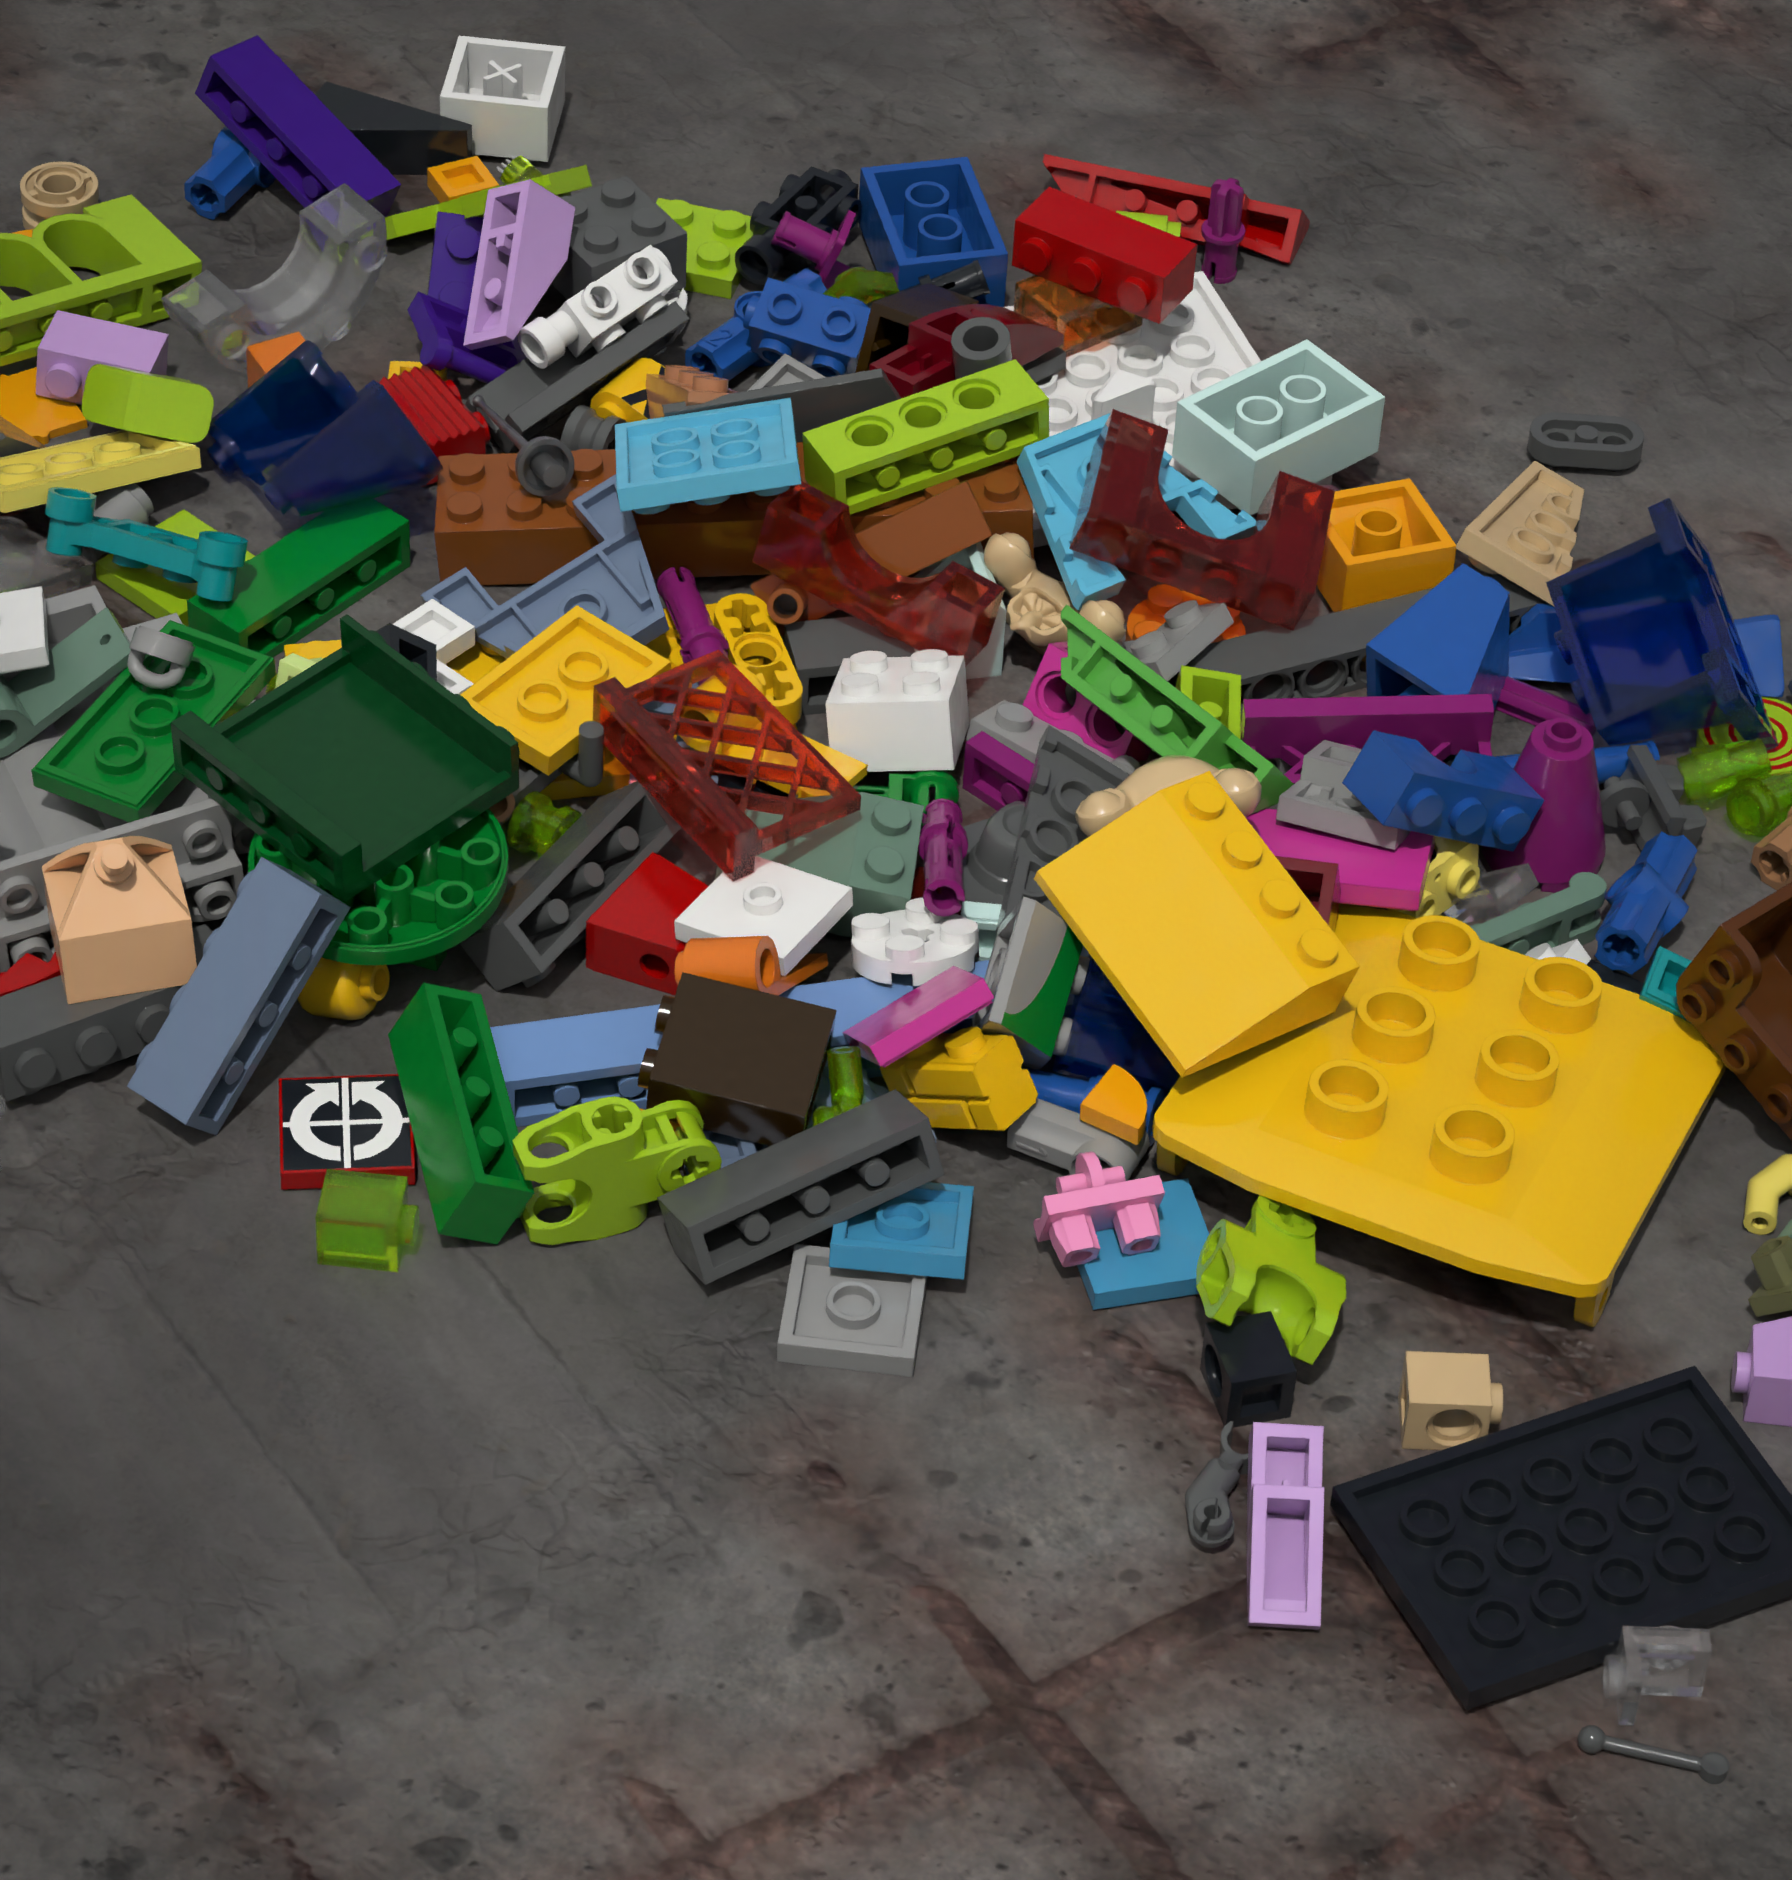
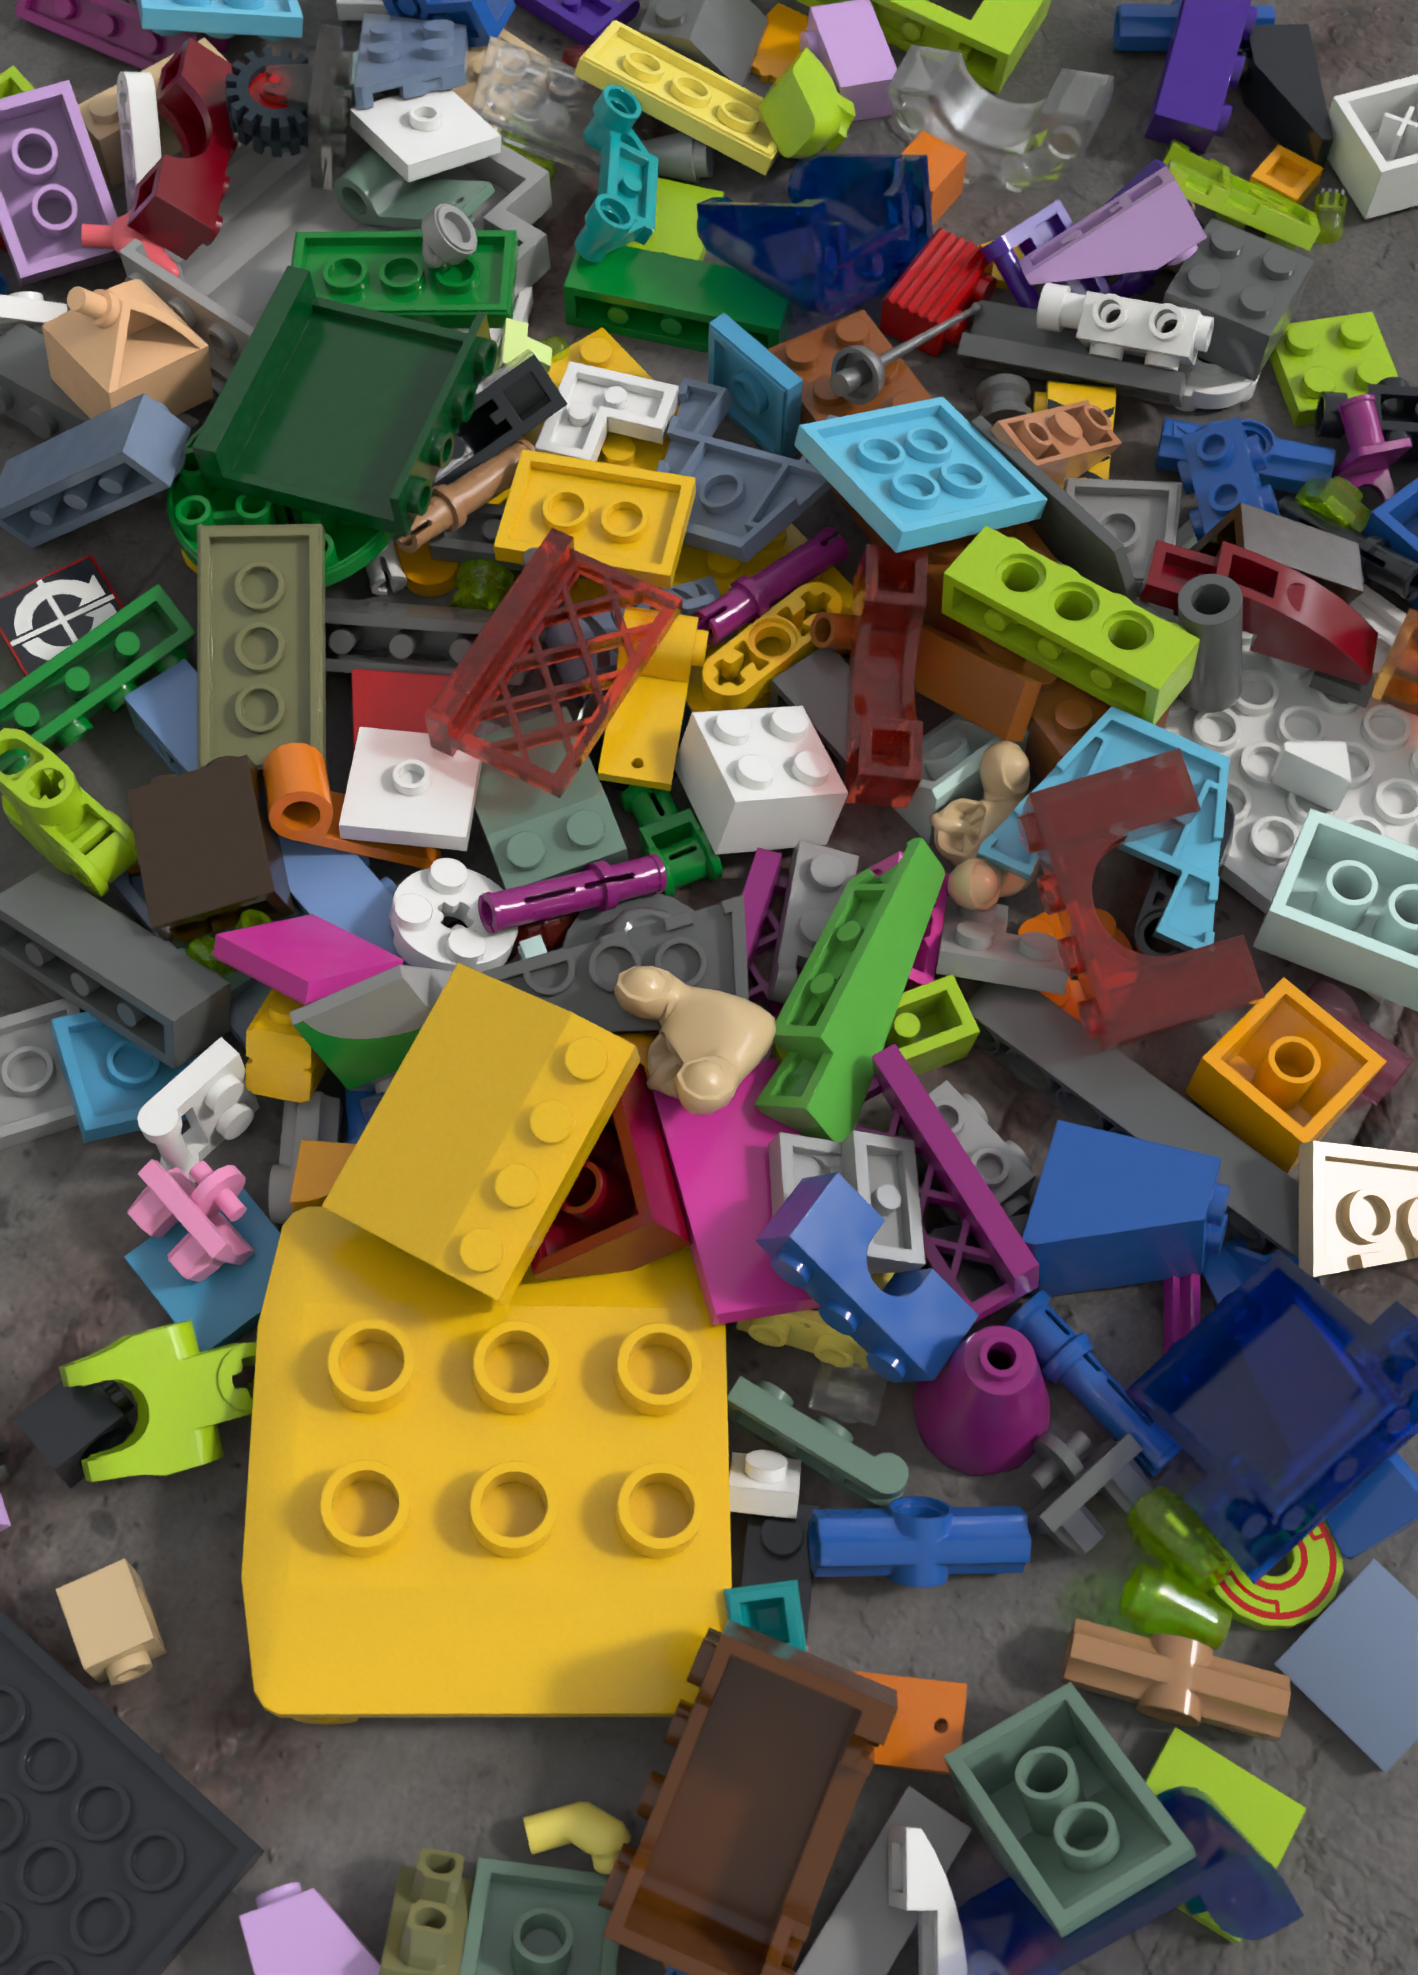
camera: 65 degrees right, 20 degrees up
none -> white plate [137,1037,260,1183]
none -> olive tile [197,524,326,773]
none -> dark azure tile [708,313,803,458]

